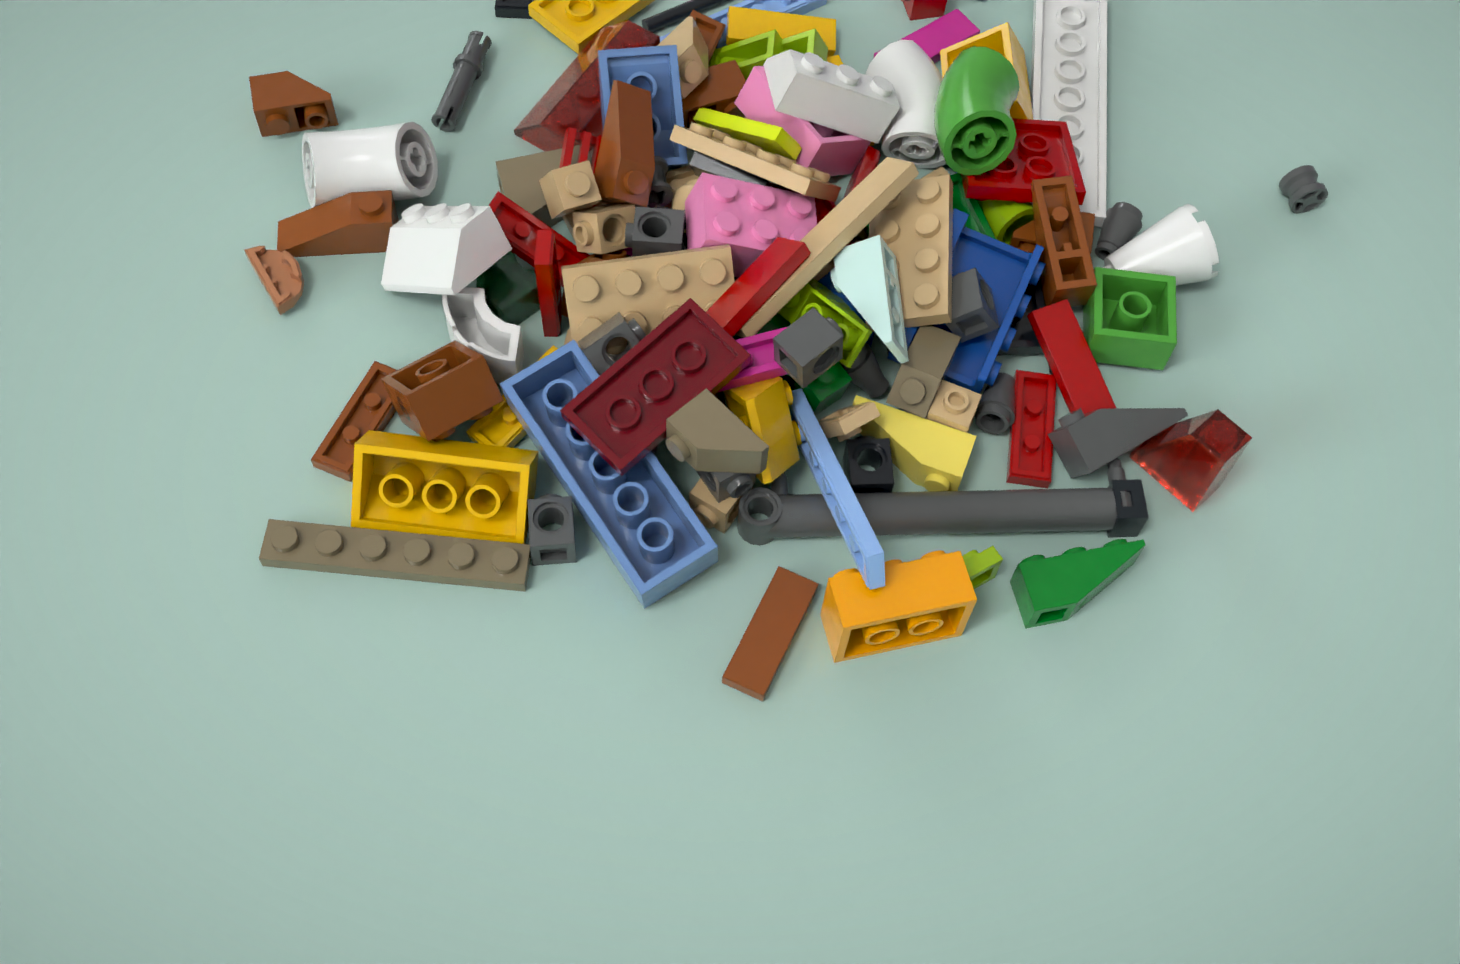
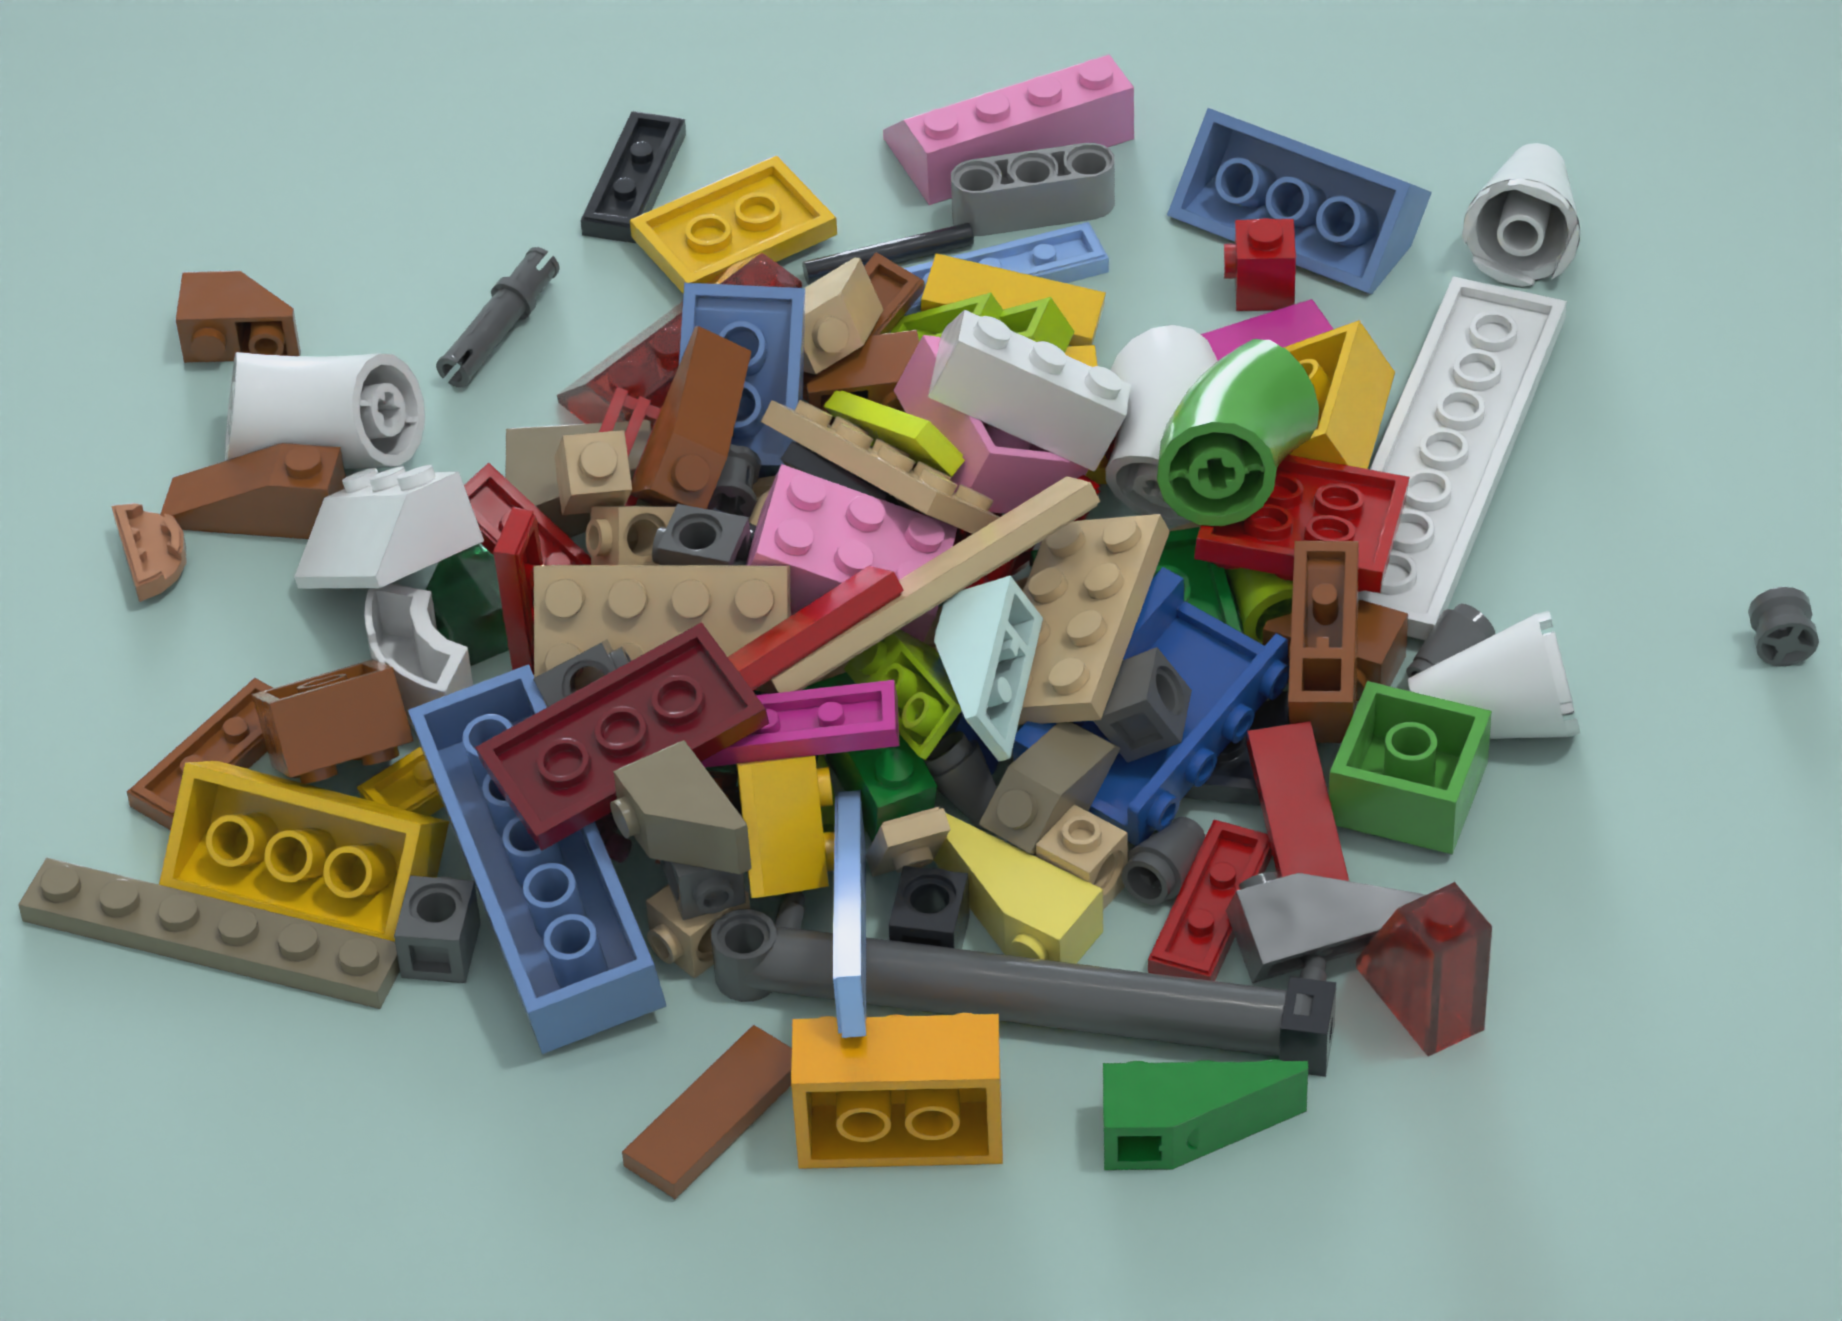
camera: 20 degrees right, 15 degrees down
dark grey brick [773,307,844,389] -> none
lime plate [963,545,1003,589] -> none

